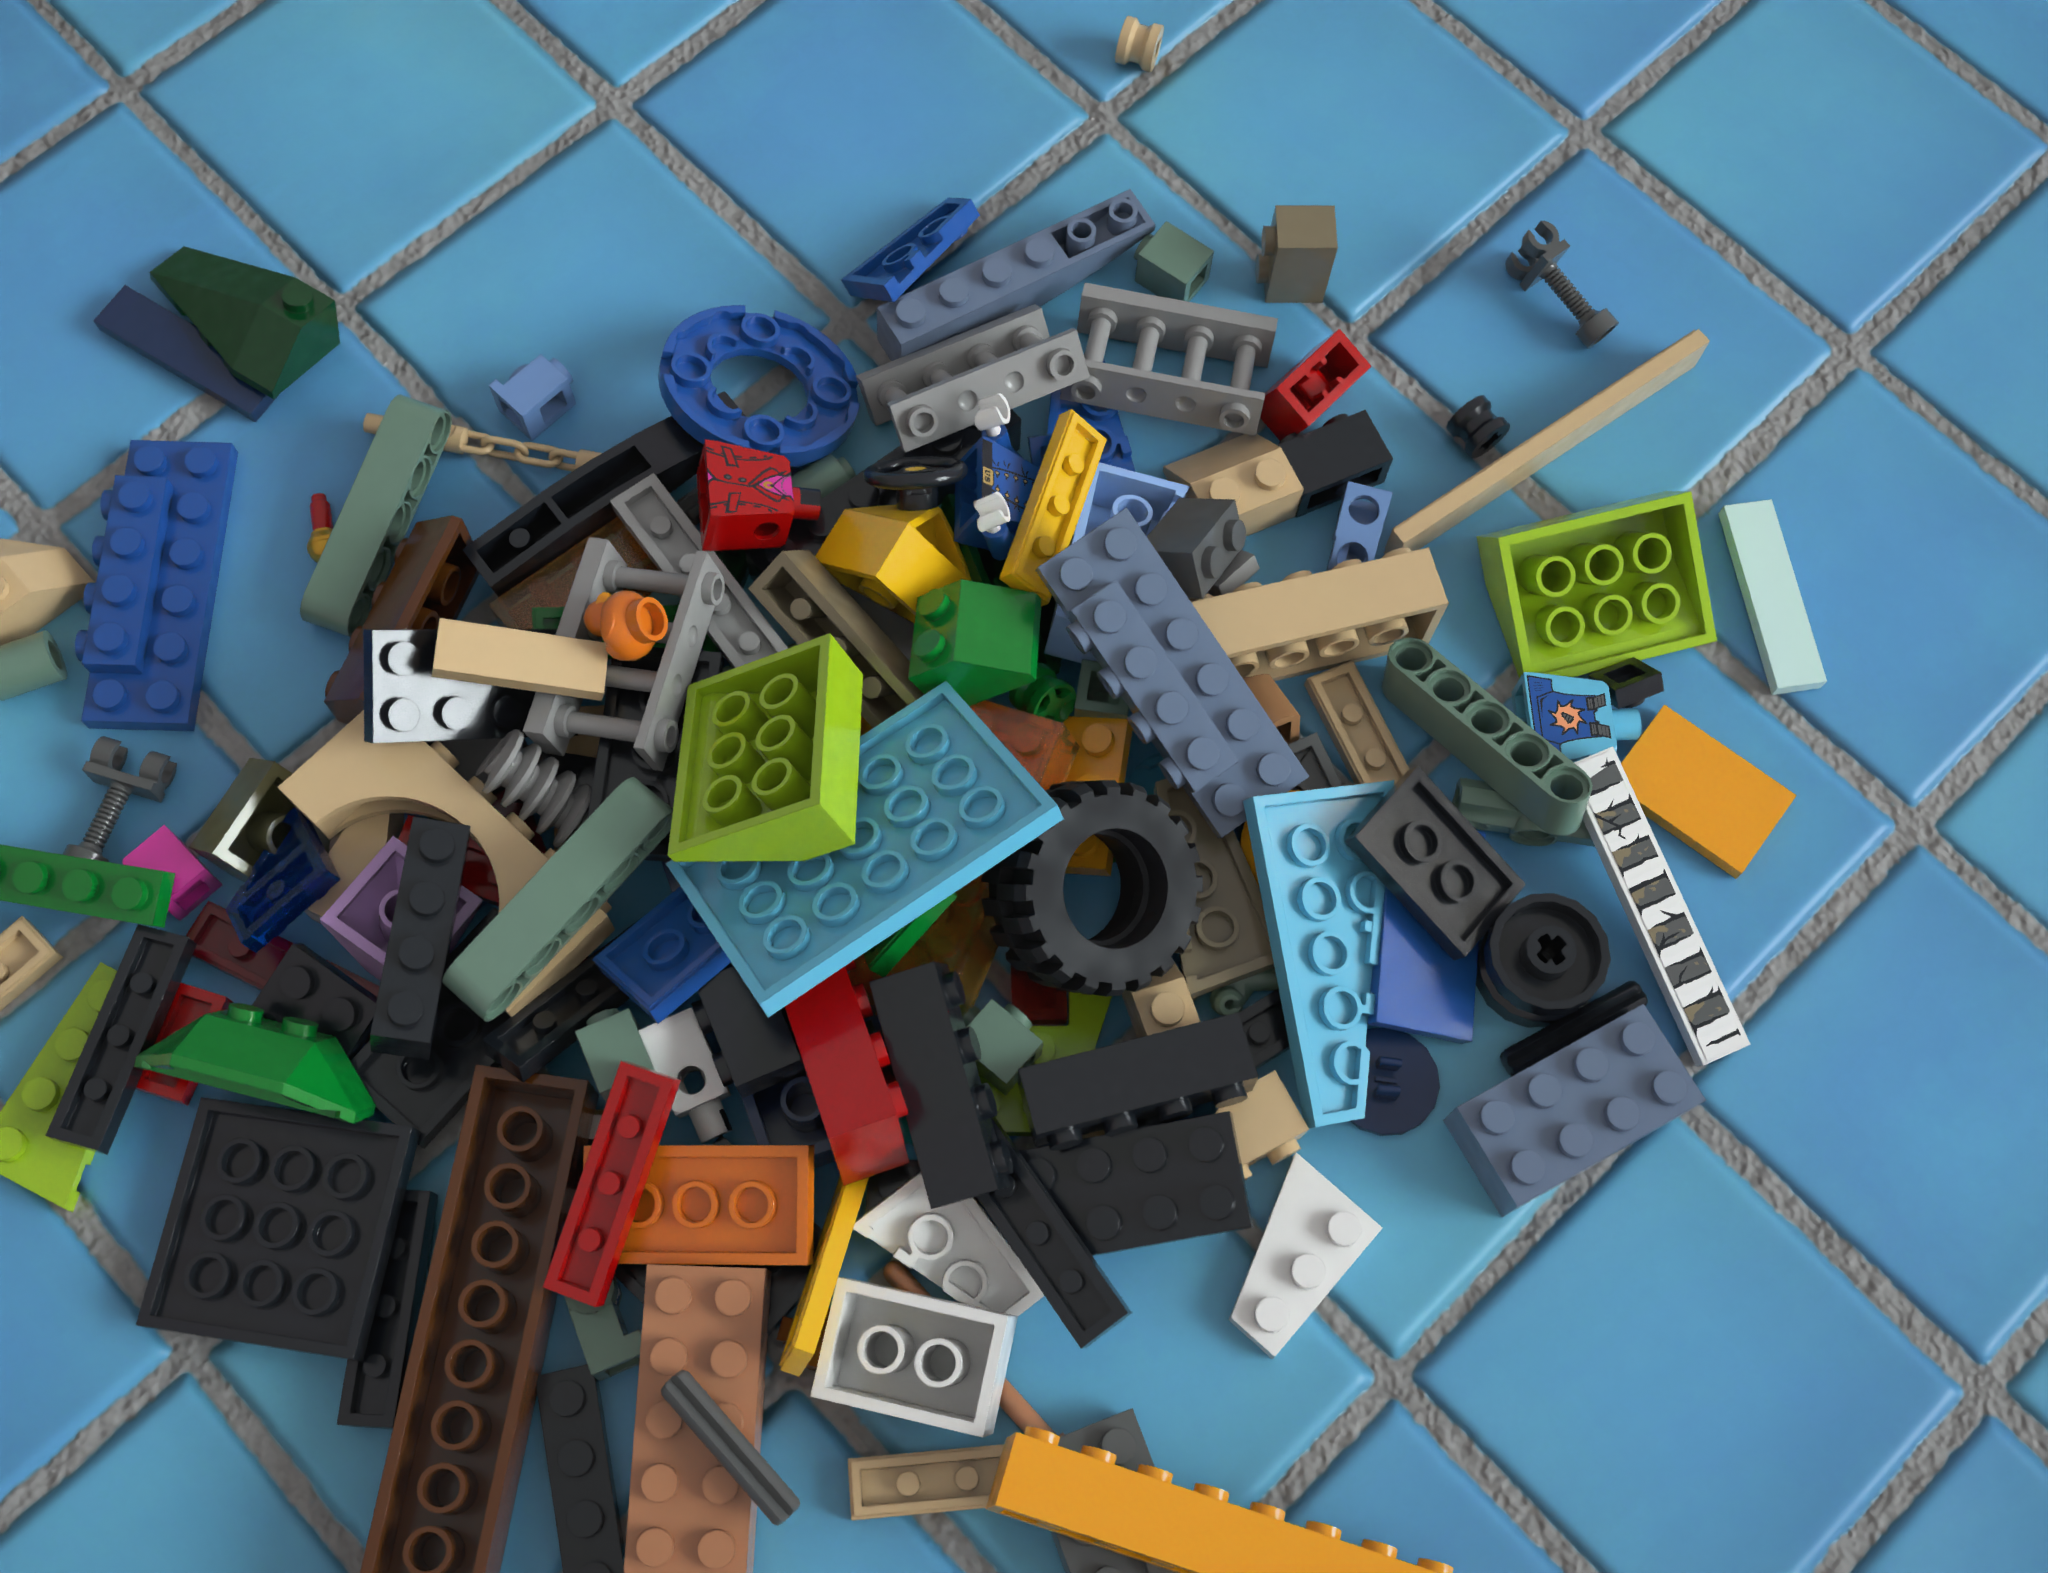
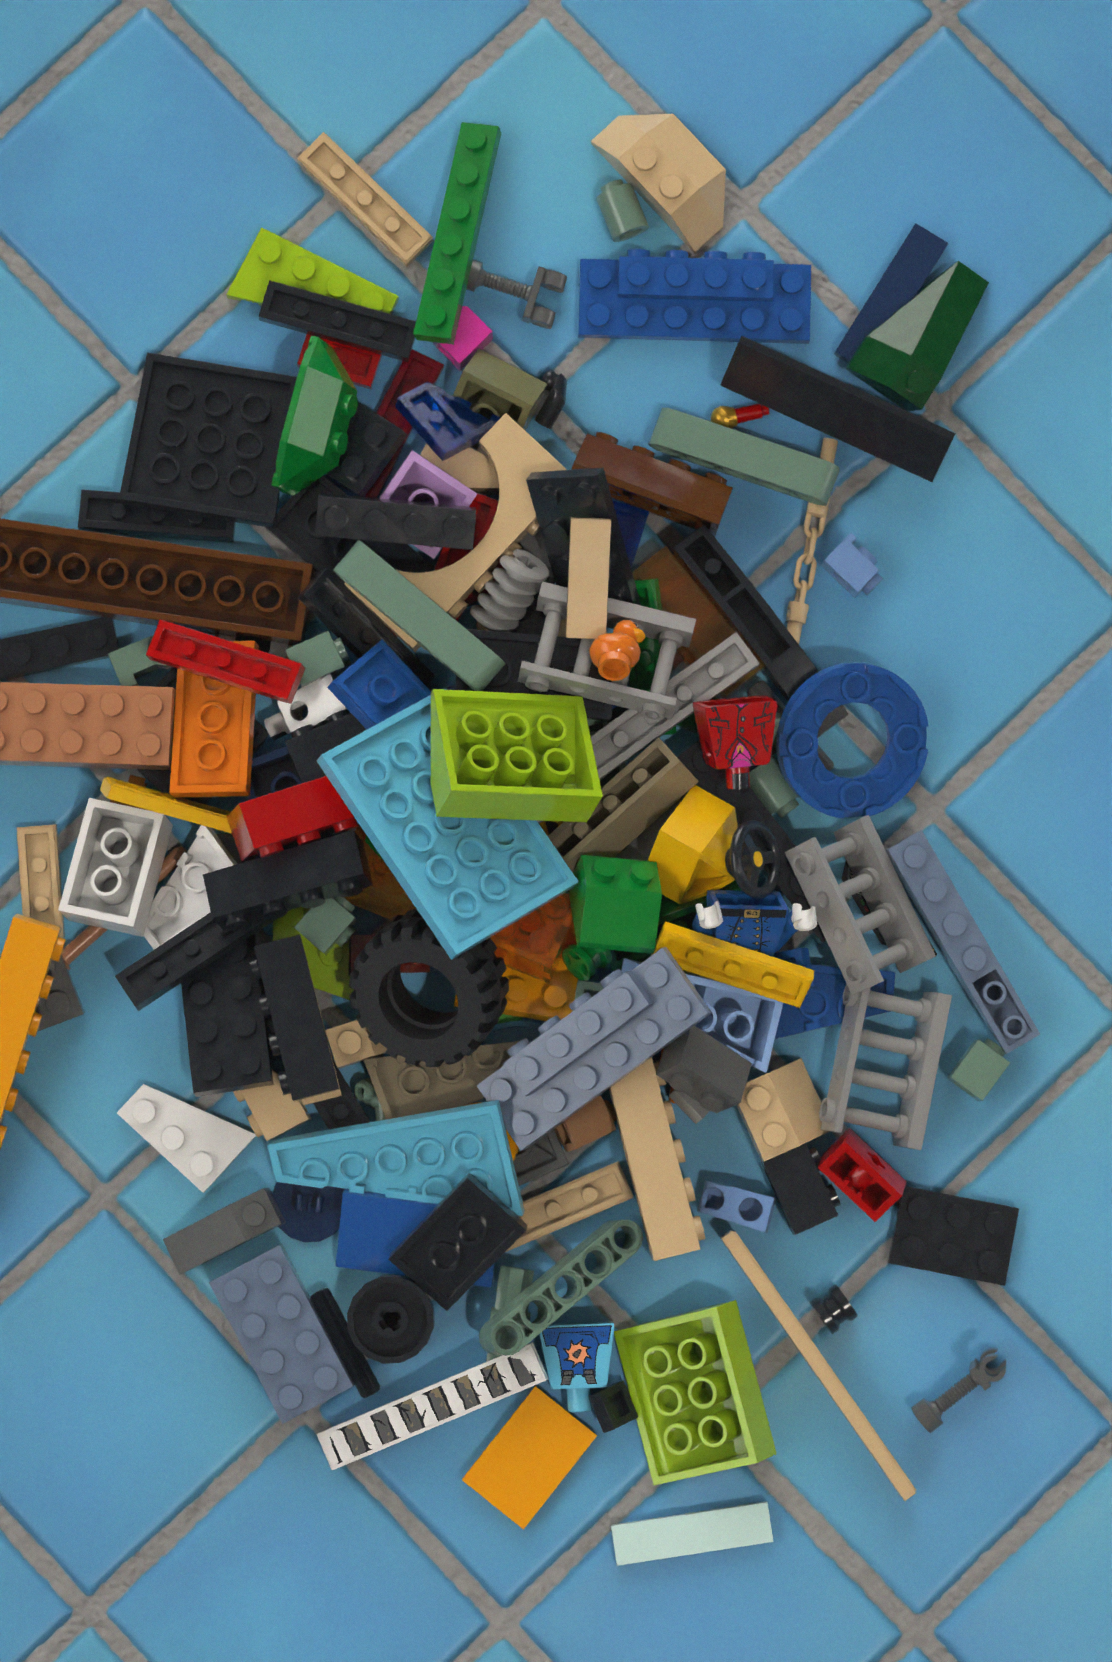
camera: 90 degrees right, 15 degrees up
dark grey axle [661,1370,800,1526] -> none
blue wing [841,197,980,302] -> none
dark tan brick [1255,205,1338,303] -> none
none -> dark grey slope [163,1187,286,1275]
none -> black arm [535,370,567,429]
none -> black slope [720,336,956,482]
none -> black plate [888,1186,1019,1286]

